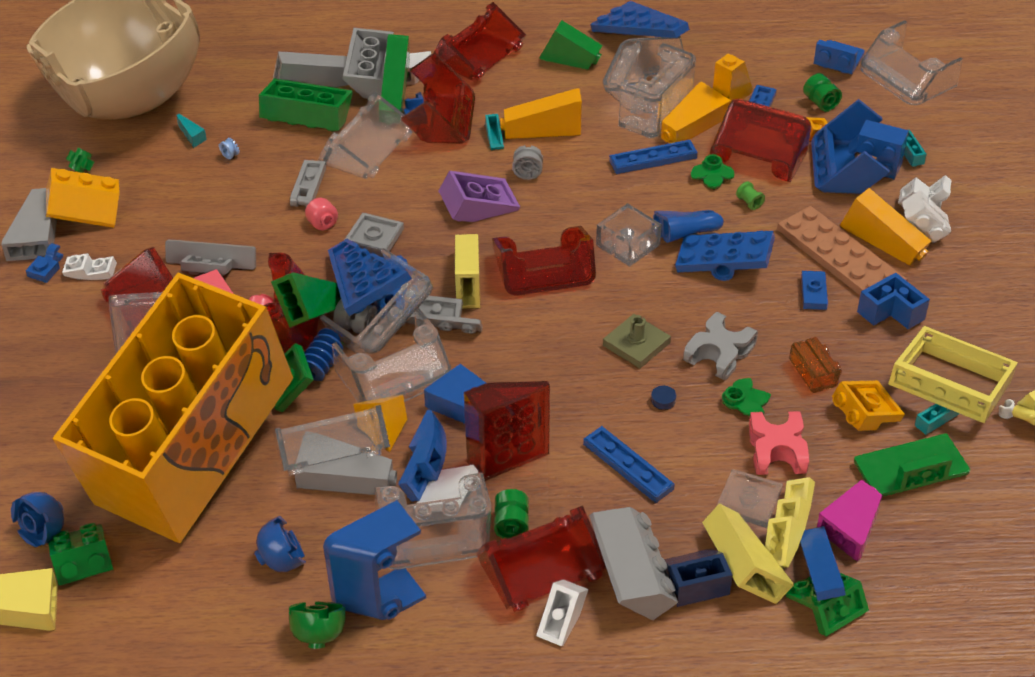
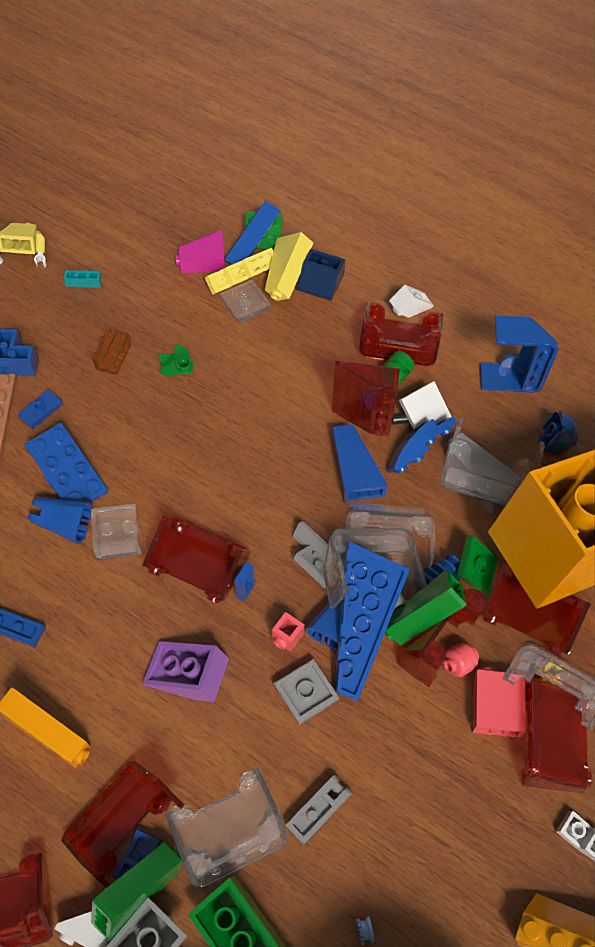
camera: 145 degrees left, 15 degrees up
light grey bracket [165,239,256,276] -> none
green cylinder [289,601,345,649] -> none
coral head [305,197,338,231] -> none
light orange slope [353,394,407,452] -> none
clear windscreen [375,472,491,570] -> none
light yellow slope [455,234,480,309] -> none
teal piece [485,114,504,150] -> none
light grey wheel [512,145,543,180] -> none
blue tile [583,426,675,503] -> none
light grey slope [589,507,678,620] -> none
olive tile [603,314,671,369] -> none
dark blue tile [651,385,676,410] -> none
light grey piece [683,312,758,380] -> none
coral piece [749,411,809,475] -> none
light orange plate [832,380,905,431] -> none
green bracket [854,433,970,497] -> none
light yellow window [888,326,1018,423] -> none
none -> blue plate [234,562,255,601]
none -> coral brick [272,612,305,652]

